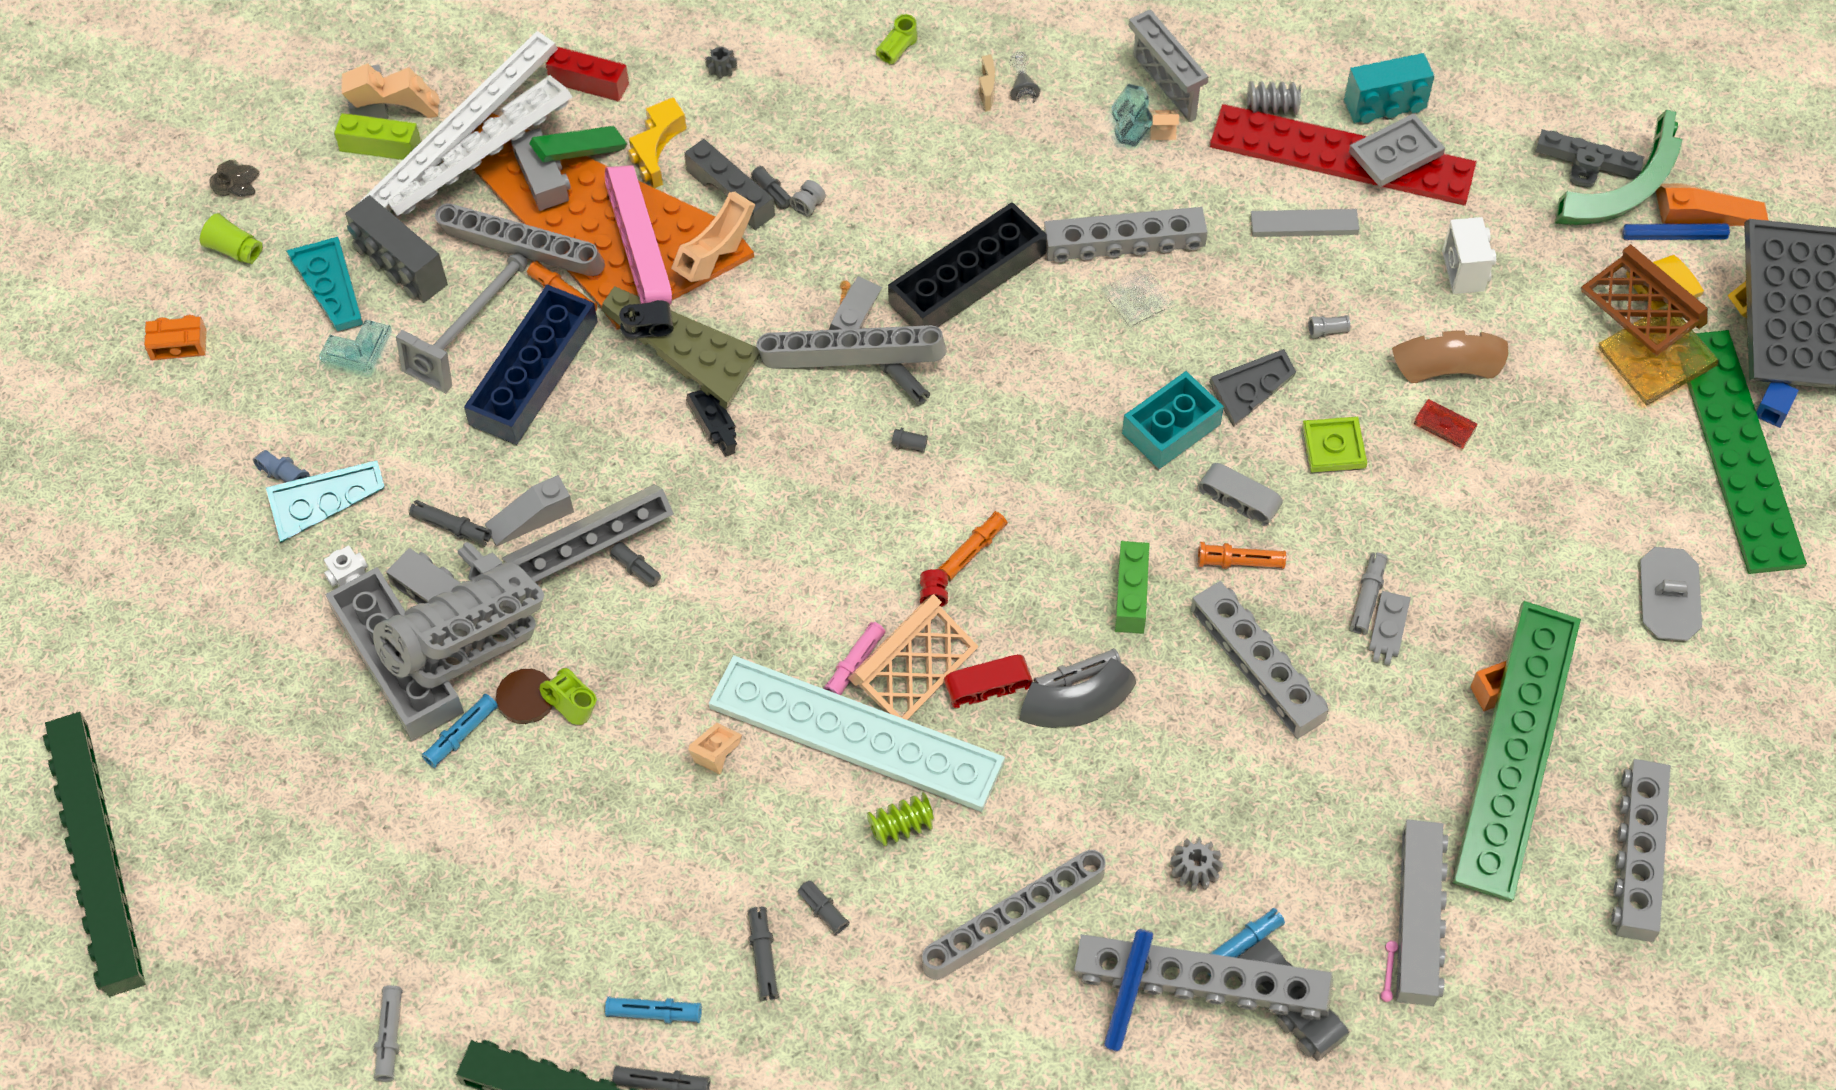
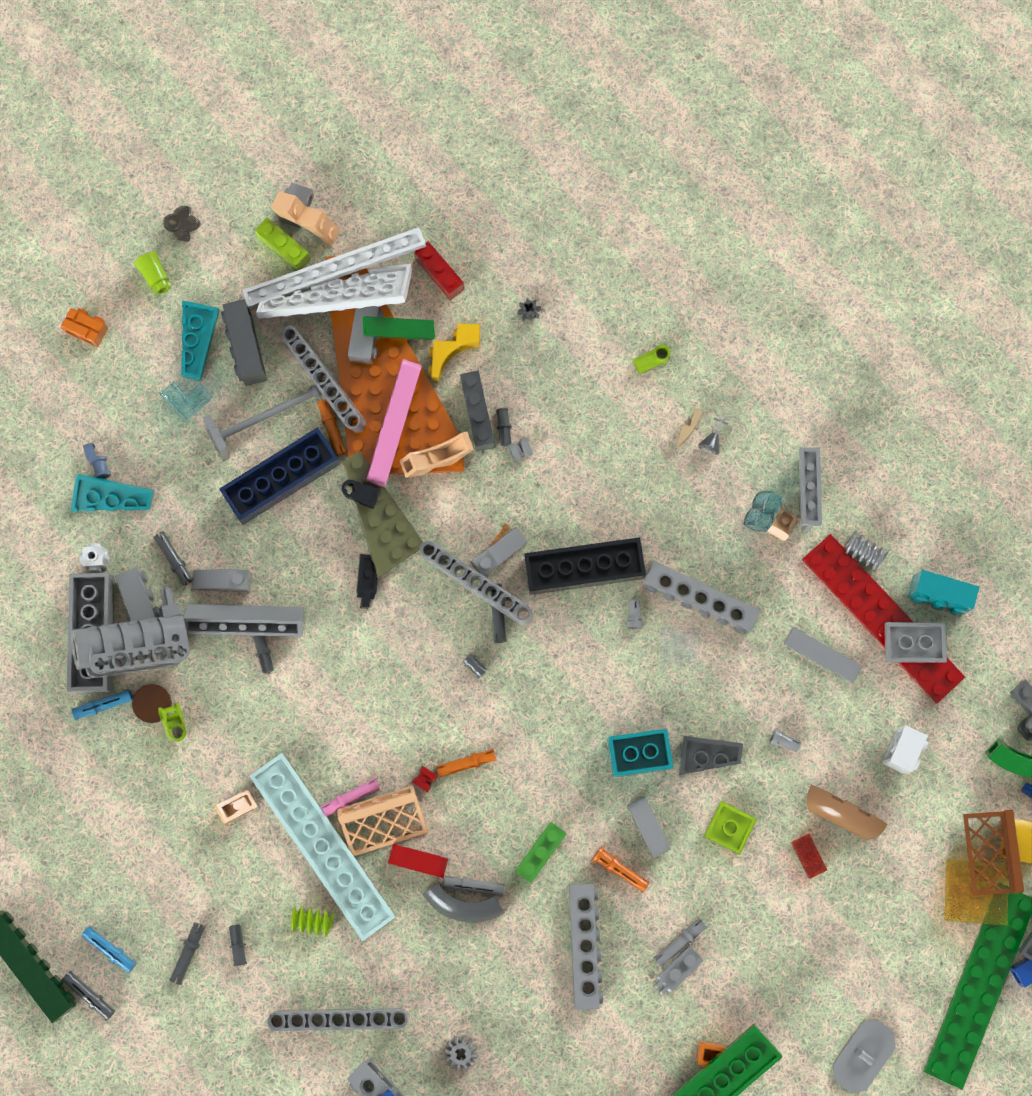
camera: 30 degrees right, 20 degrees up
none -> light grey pin [627,600,642,629]

